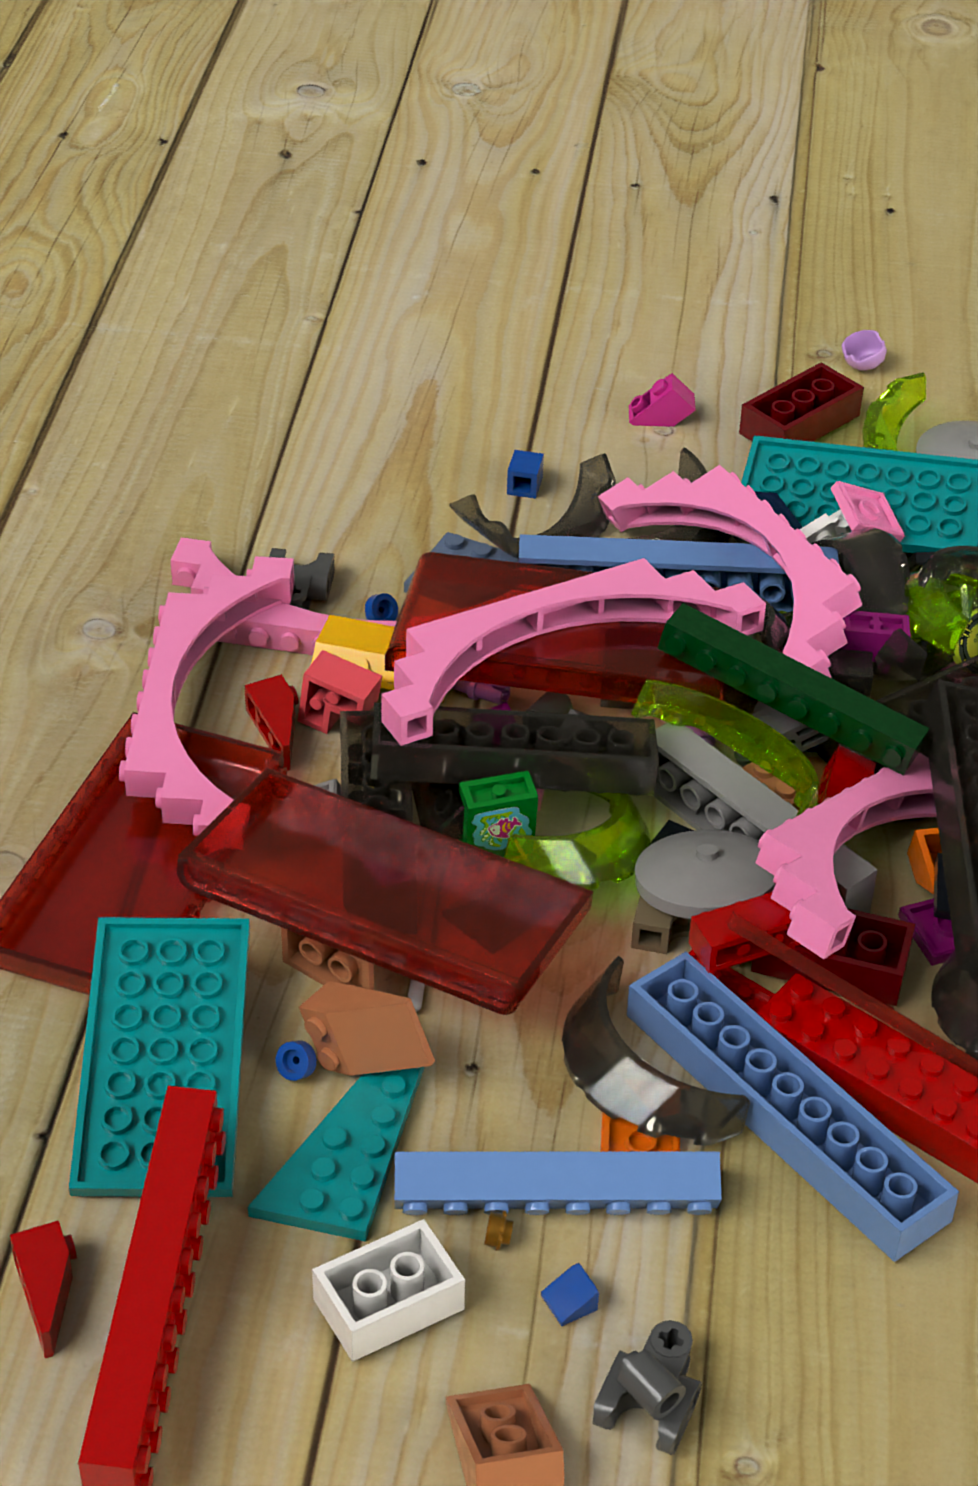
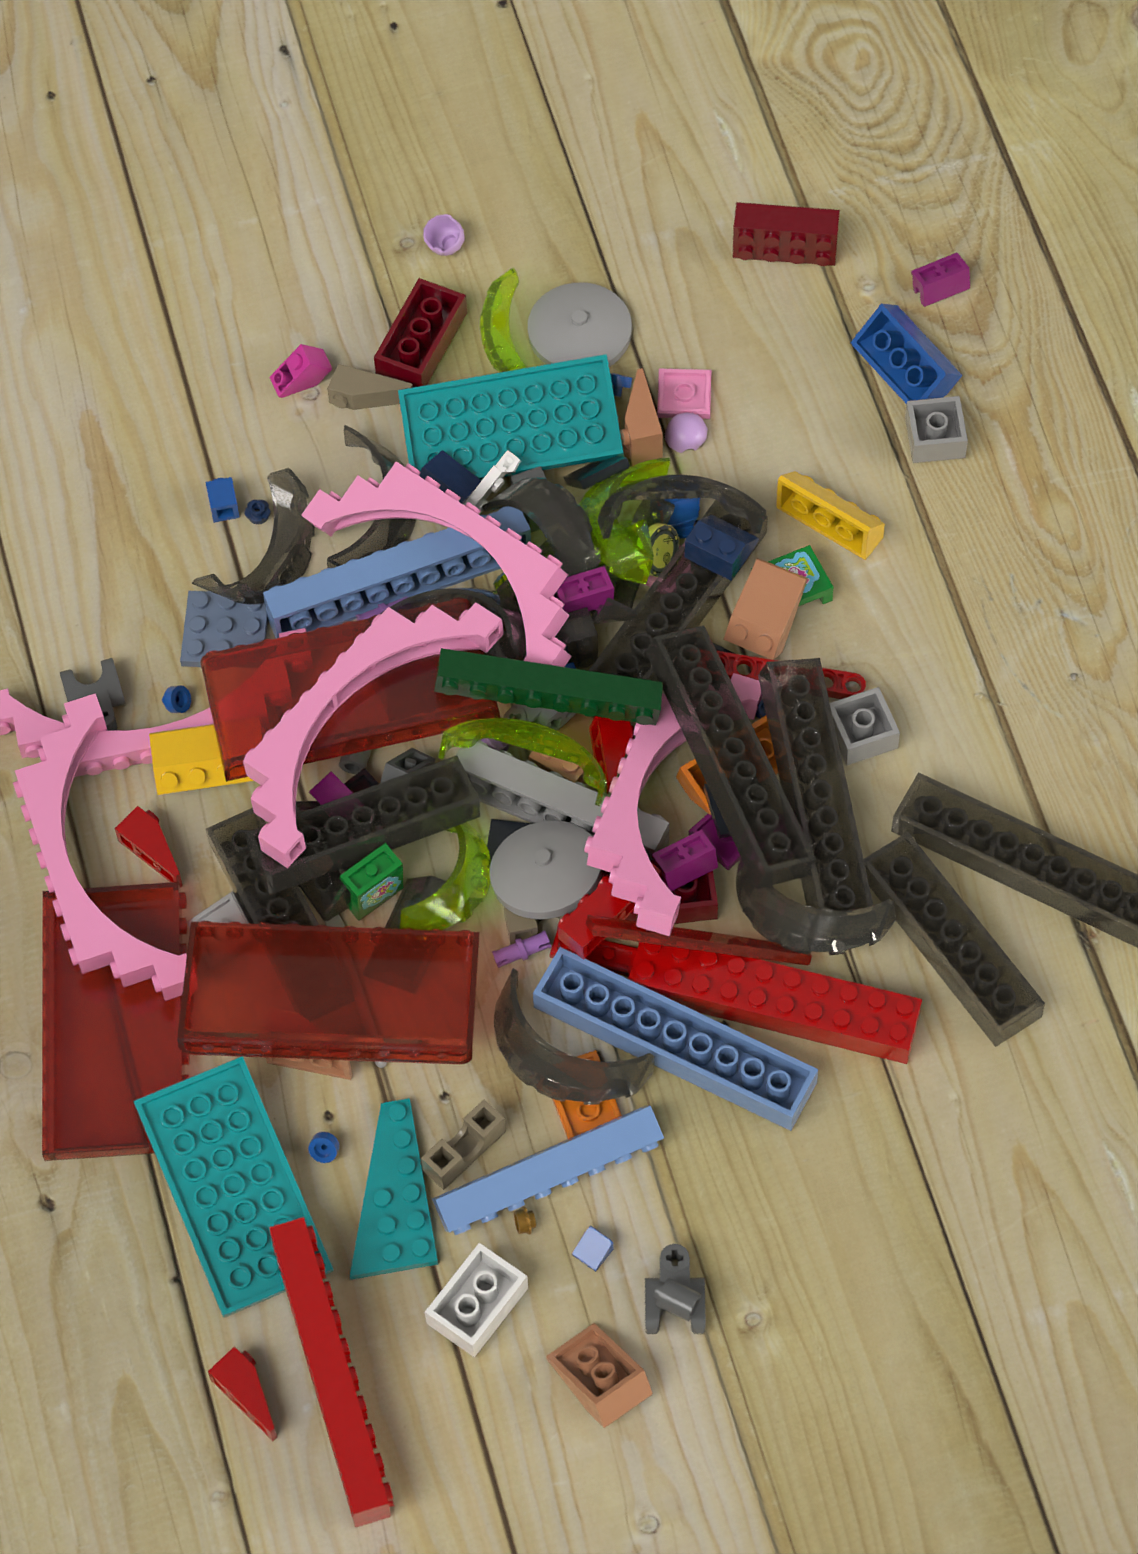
camera: 20 degrees left, 20 degrees up
coral brick [297,650,382,734] -> none
nougat slope [299,980,435,1076] -> none
bright pink tile [830,481,905,544] -> none
none -> dark blue plate [244,500,271,525]
none -> dark tan slope [327,364,413,410]
none -> dark tan arch [421,1099,506,1190]
none -> medium lavender pin [492,931,551,968]
none -> magenta hinge [652,829,718,891]

